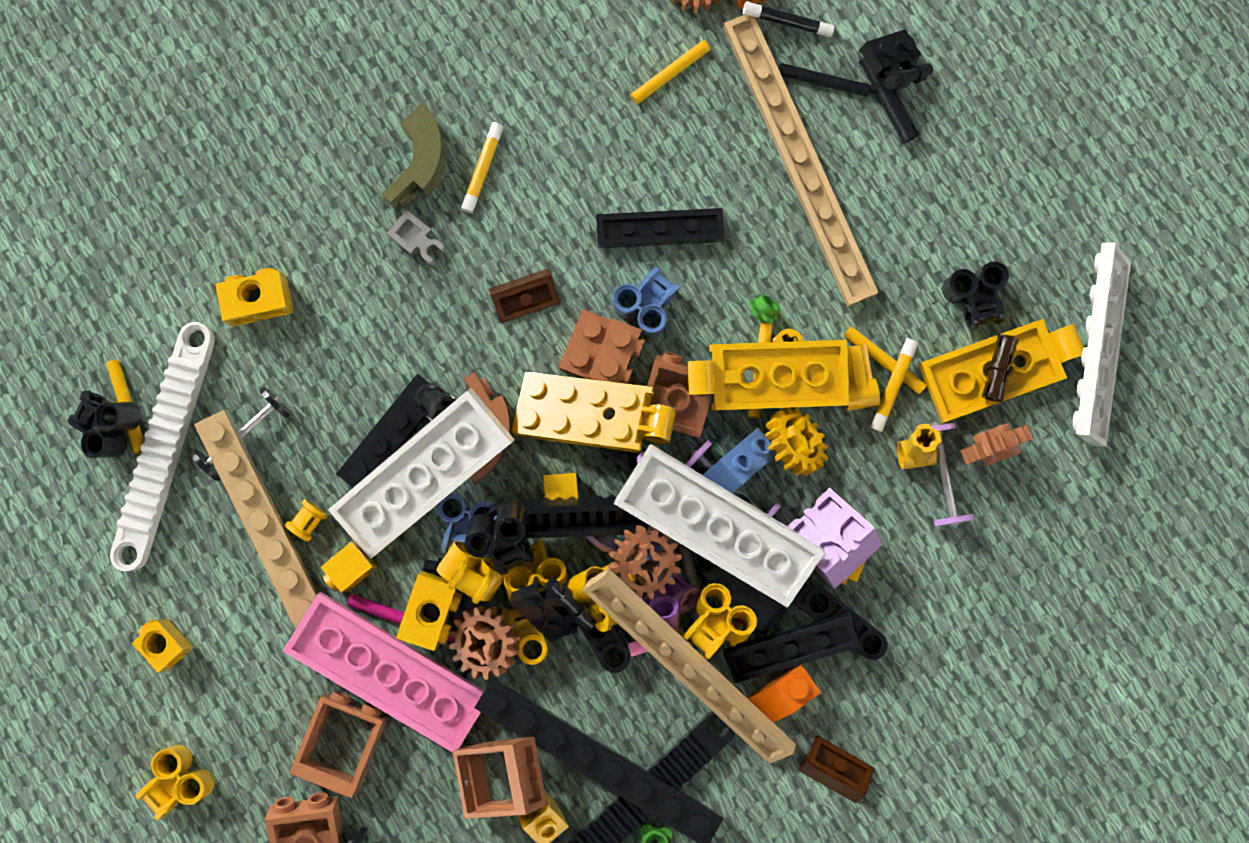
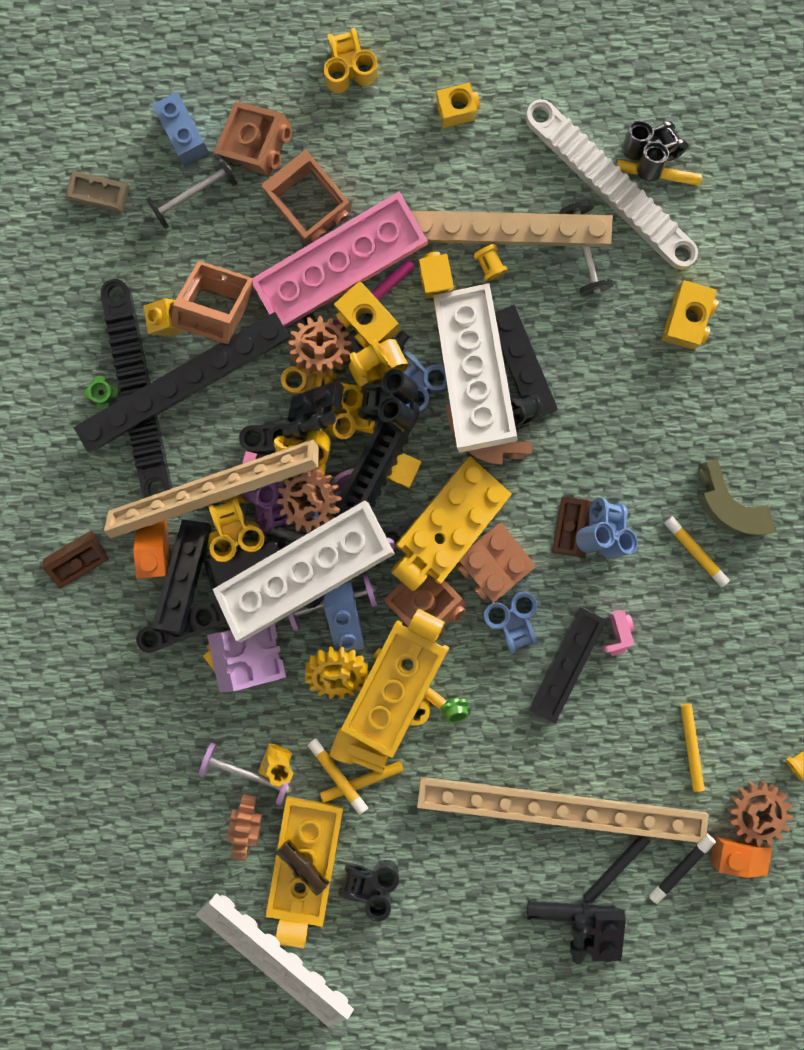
camera: 120 degrees right, 5 degrees up
light grey plate [386,210,446,265] -> none
none -> medium blue piece [576,497,638,559]
none -> bright pink bracket [600,610,634,656]

